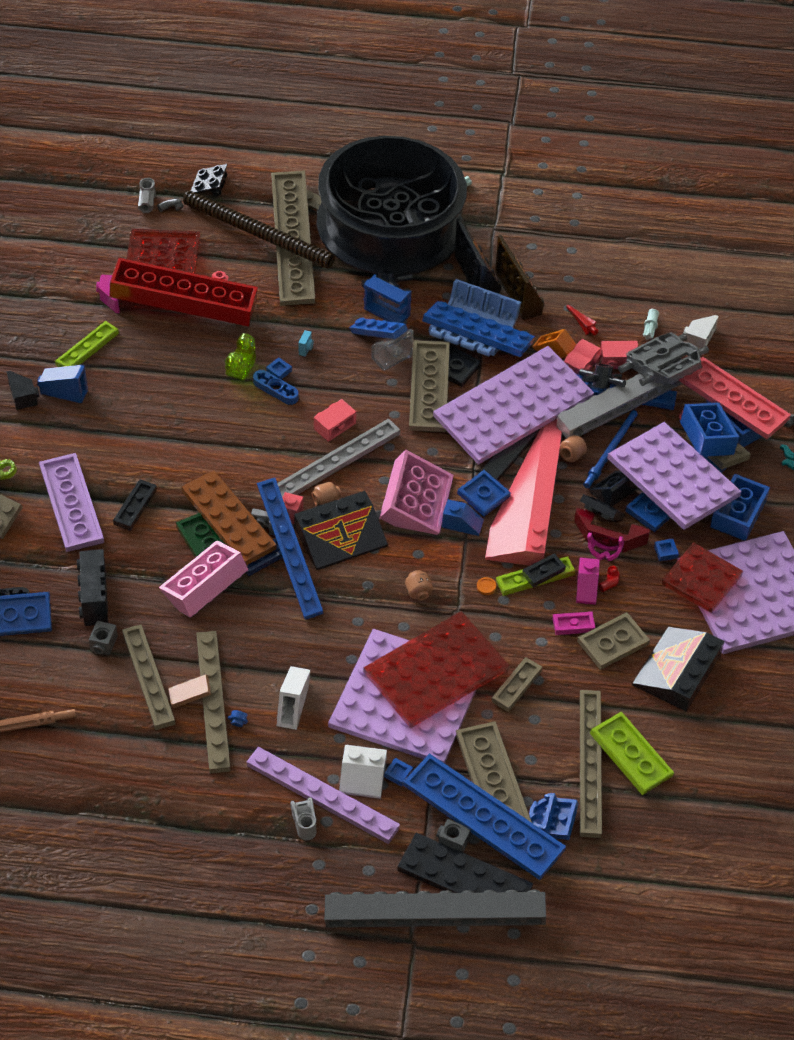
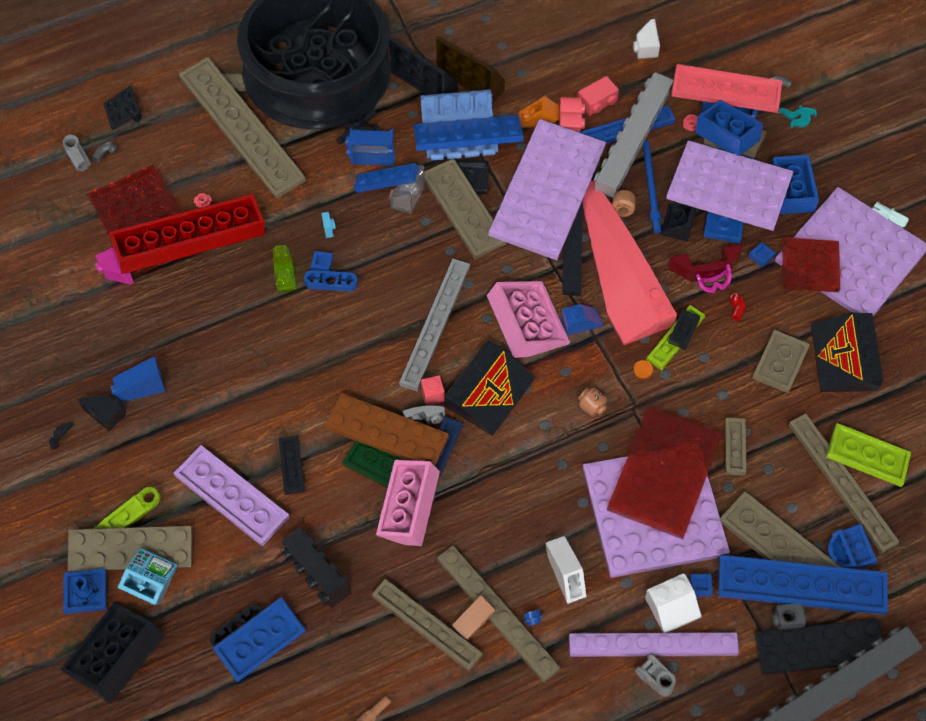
camera: 30 degrees left, 10 degrees up
lime tile [55,321,119,367] -> none
dark grey brick [89,621,118,656] -> none
dark brown piece [183,190,335,269] -> none
blue plate [257,477,324,620] -> none
nougat head [312,482,341,506] -> none
coral brick [314,399,356,442] -> none
blue tile [457,470,511,516] -> none
dark pink plate [553,612,595,635] -> none
red piece [566,305,598,335] -> none
dark pink slope [576,558,600,605] -> none
black bar [579,363,626,389] -> none
black plate [580,494,626,522] -> none
dark grey piece [618,332,709,386] -> none
light aqua axle [643,309,659,340] -> none

